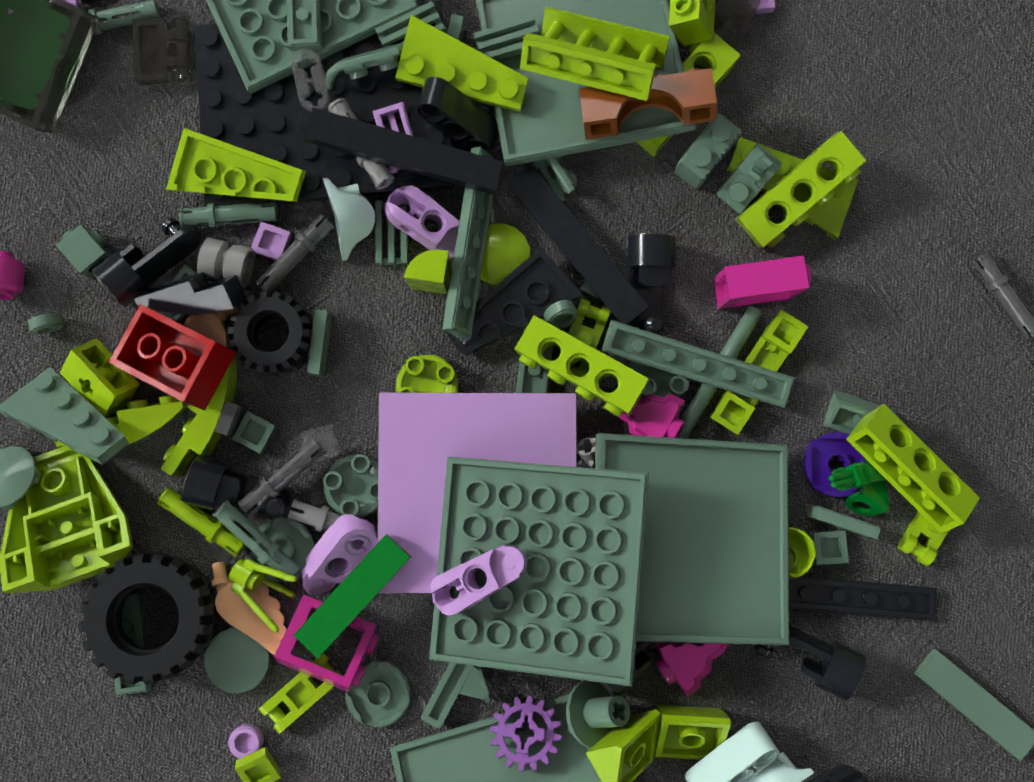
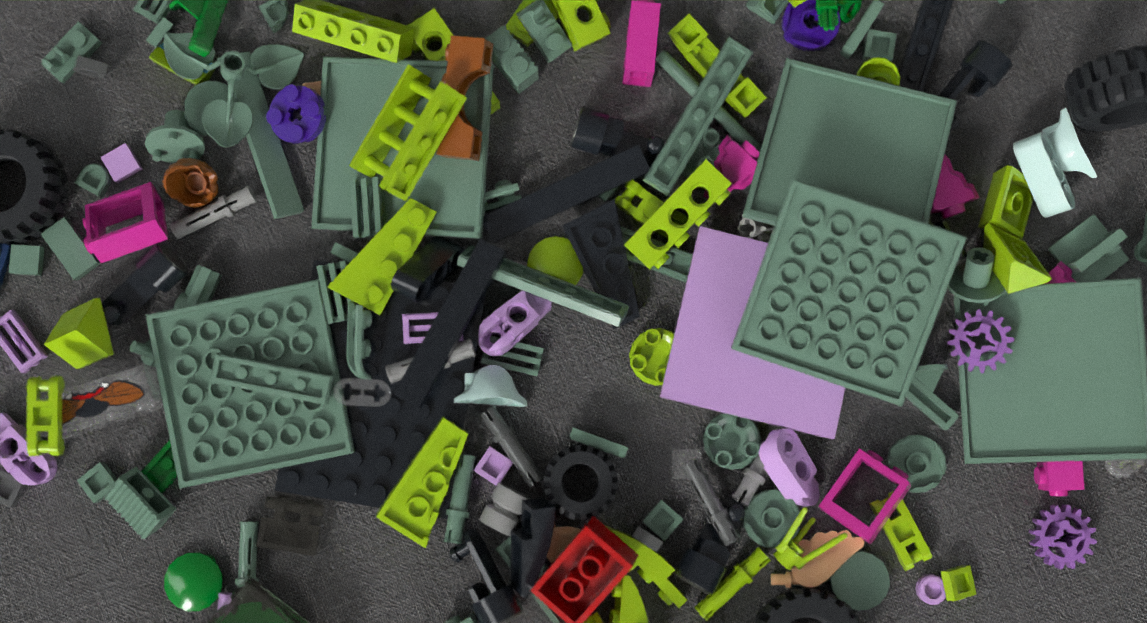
camera: 80 degrees left, 0 degrees up
sand green pin [212,500,300,582] -> none
green tile [293,534,412,659] -> none
lime brick [404,249,452,295] -> none
lavender piece [430,544,527,615] -> none
sand green tile [544,300,578,329] -> none

